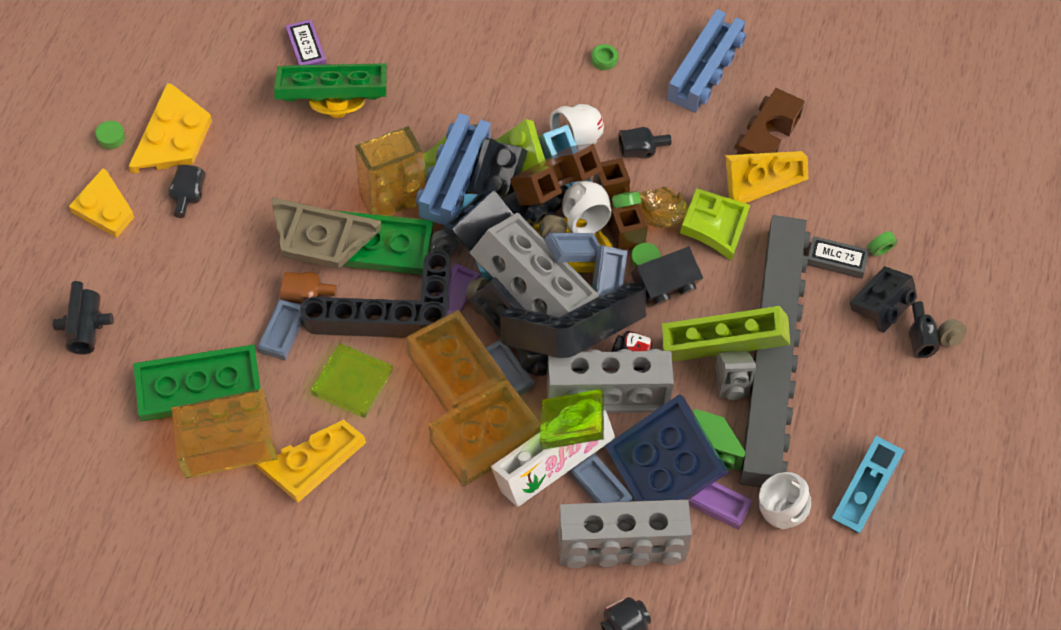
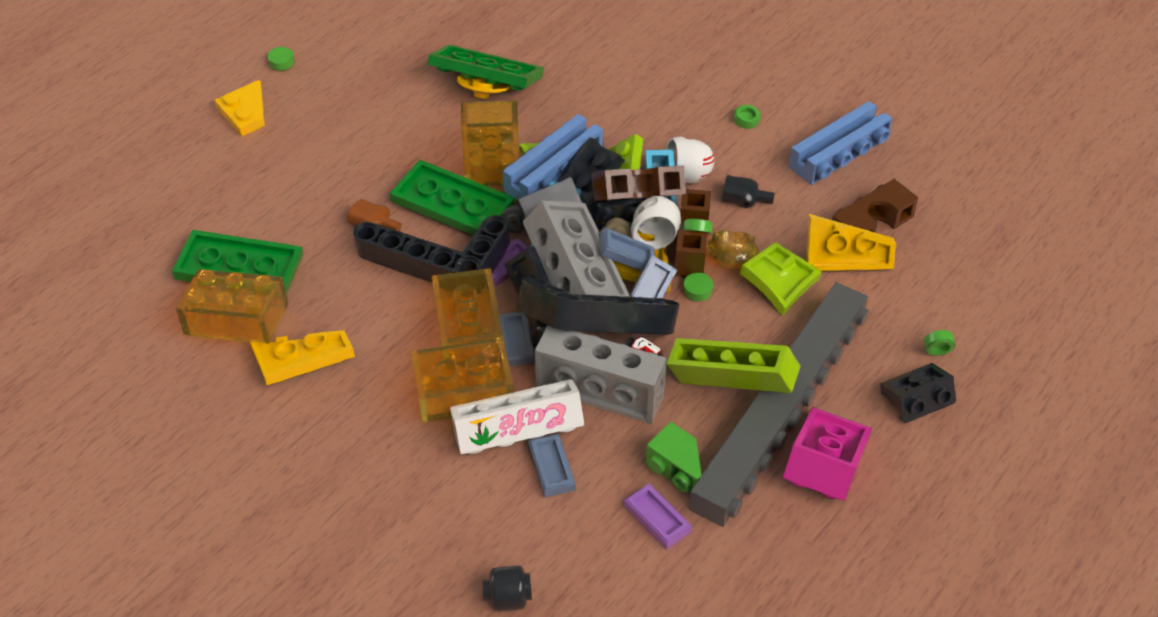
camera: 25 degrees right, 10 degrees down
black pin [53,281,114,355] -> none
yellow wing [129,83,212,174] -> none
black piece [168,165,206,218] -> none
sand blue tile [257,299,303,361] -> none
dark tan wing [272,198,381,269] -> none
tile [286,19,327,65] -> none
clear neon green tile [311,343,393,418] -> none
clear neon green tile [540,389,604,450] -> none
light grey brick [557,500,692,568] -> none
dark blue plate [605,394,729,502] -> none
black brick [631,246,703,305] -> none
light grey slope [715,351,756,400] -> none
white helmet [759,472,811,529] -> none
tile [807,236,869,278] -> none
medium azure slope [832,436,905,533] -> none
black piece [908,301,939,358] -> none
dark tan plate [937,319,967,347] -> none
none -> dark pink slope [783,407,872,501]

